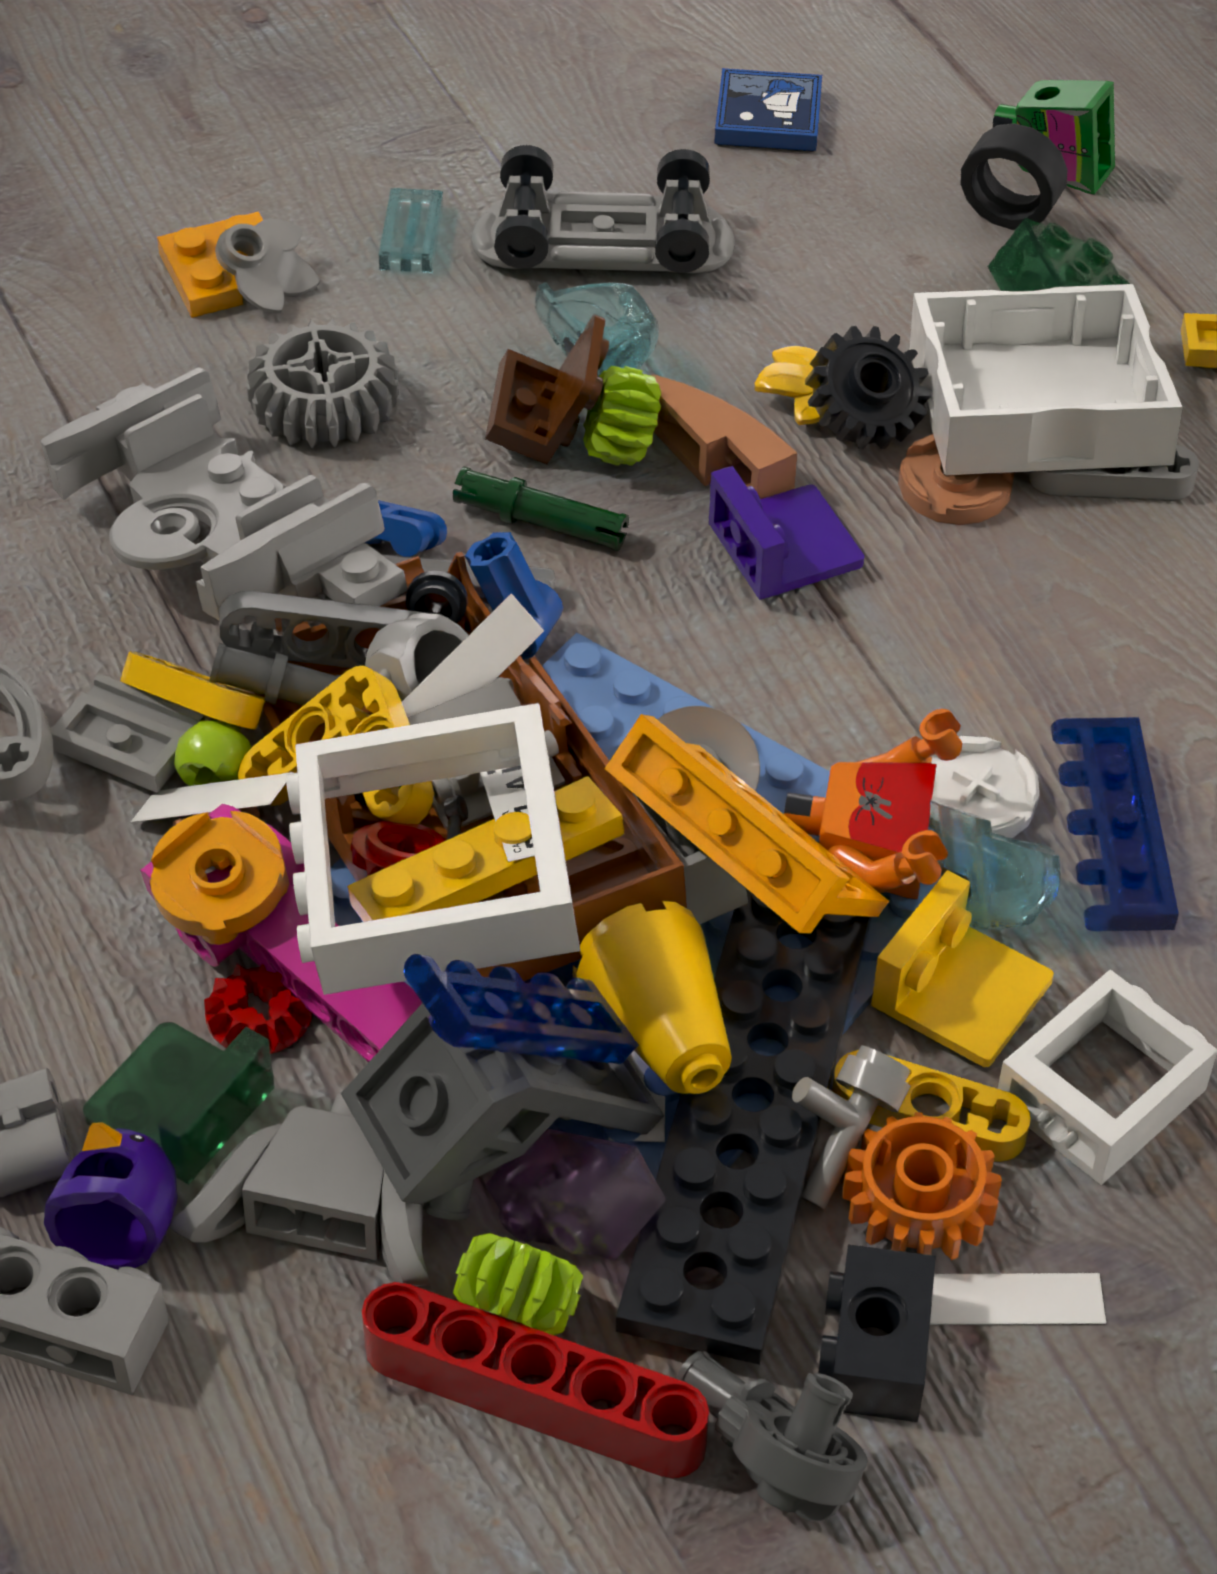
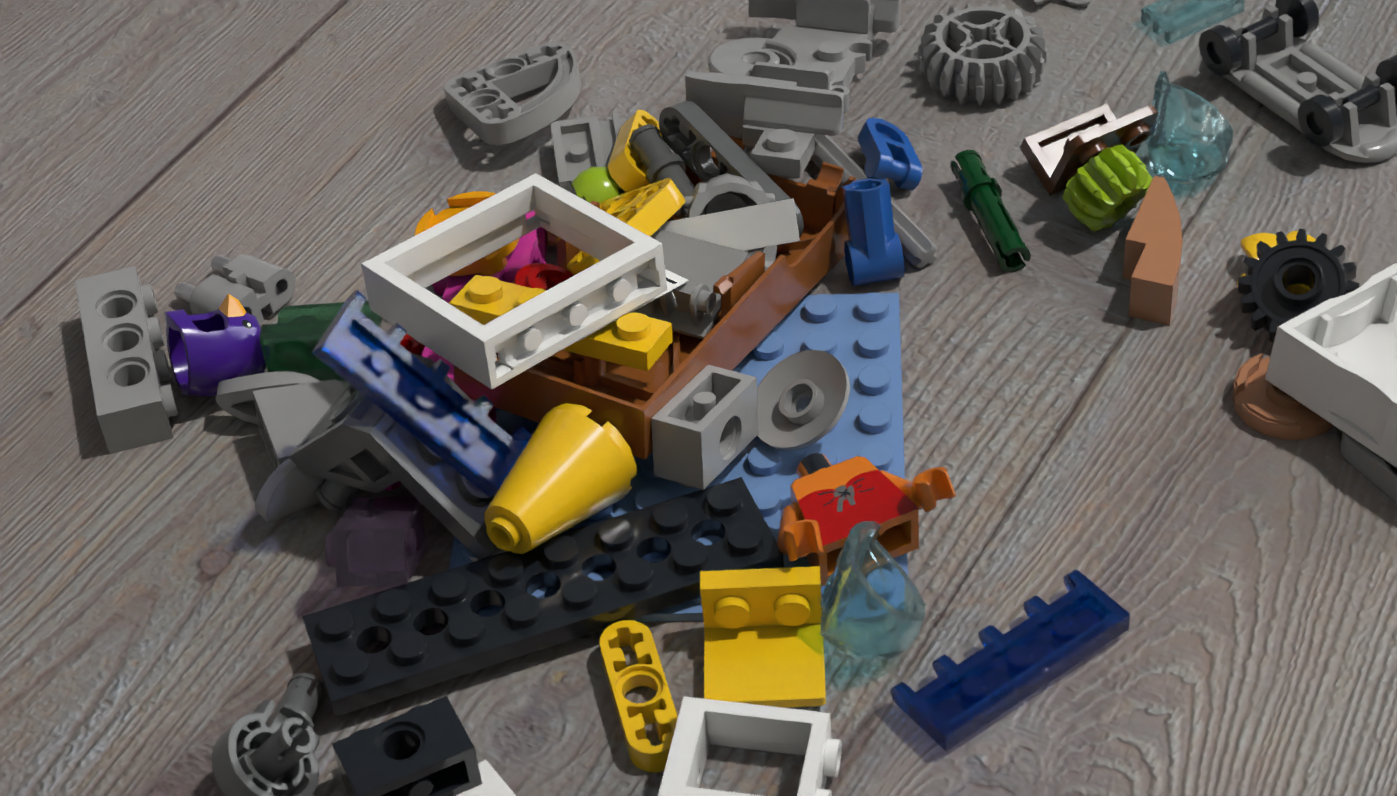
camera: 60 degrees right, 5 degrees down
red beam [361,1282,709,1479] -> none
black plate [405,570,468,624] -> none
lime gear [453,1233,583,1335] -> none
light orange fence [604,714,889,934] -> none
dark purple bracket [709,466,865,600] -> none
light grey piece [792,1045,911,1209] -> none
orange gear [843,1112,1002,1260] -> none
white tile [929,736,1039,845] -> none

